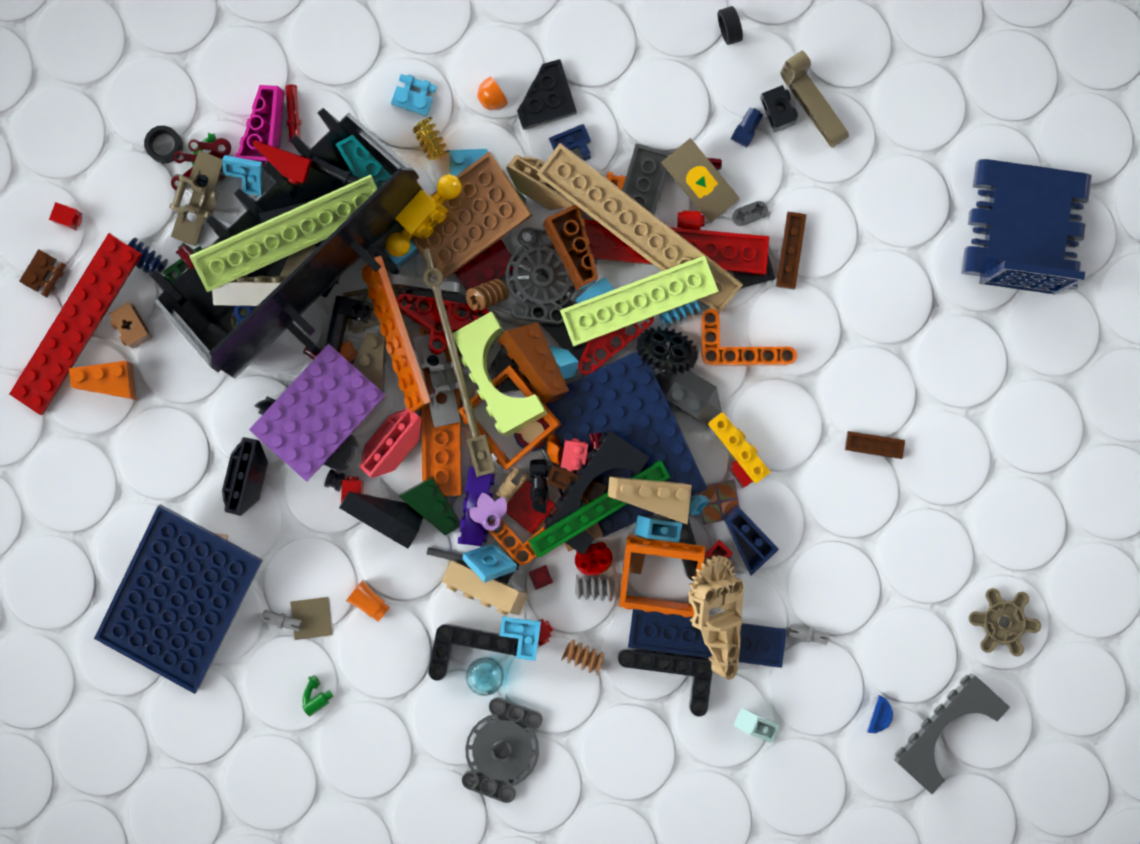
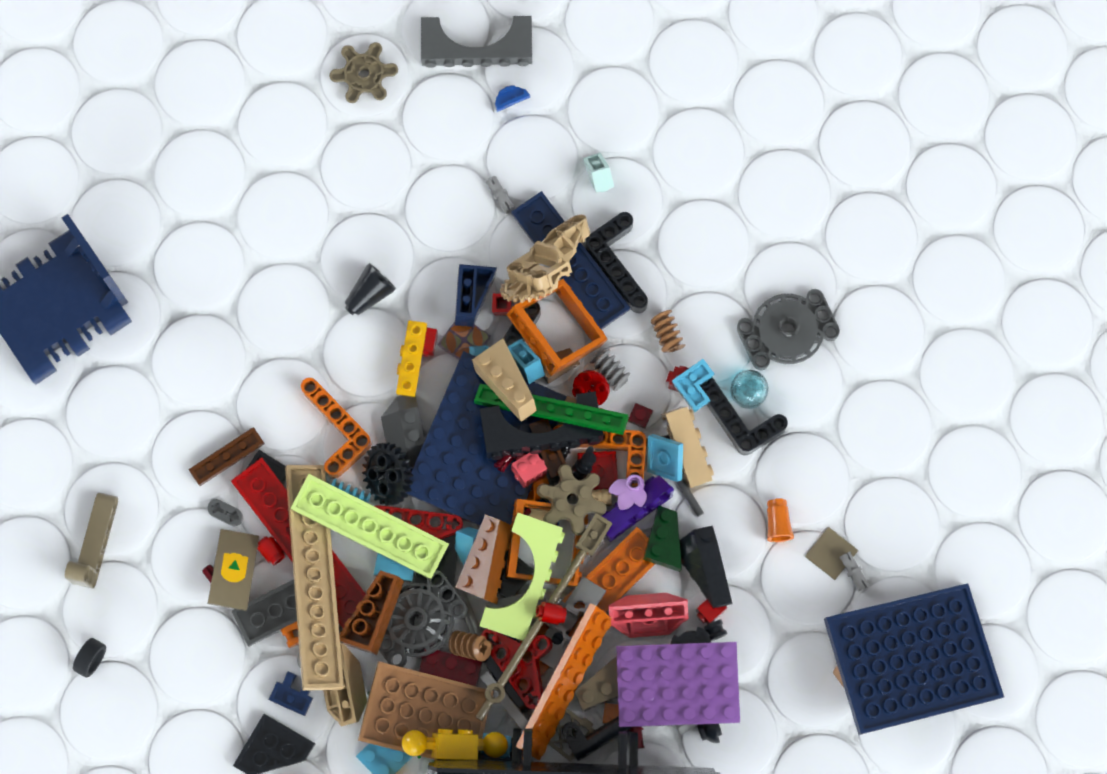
camera: 135 degrees left, 10 degrees down
black wedge [222,437,268,516] -> none
green plant [302,675,334,717] -> none
dark blue piece [731,107,763,148] -> none
black brick [760,85,798,133] -> none
reddish brown plate [844,431,905,459] -> none
none -> black cone [345,263,396,315]
none -> red brick [536,602,567,625]
none -> dark tan plate [537,464,607,536]

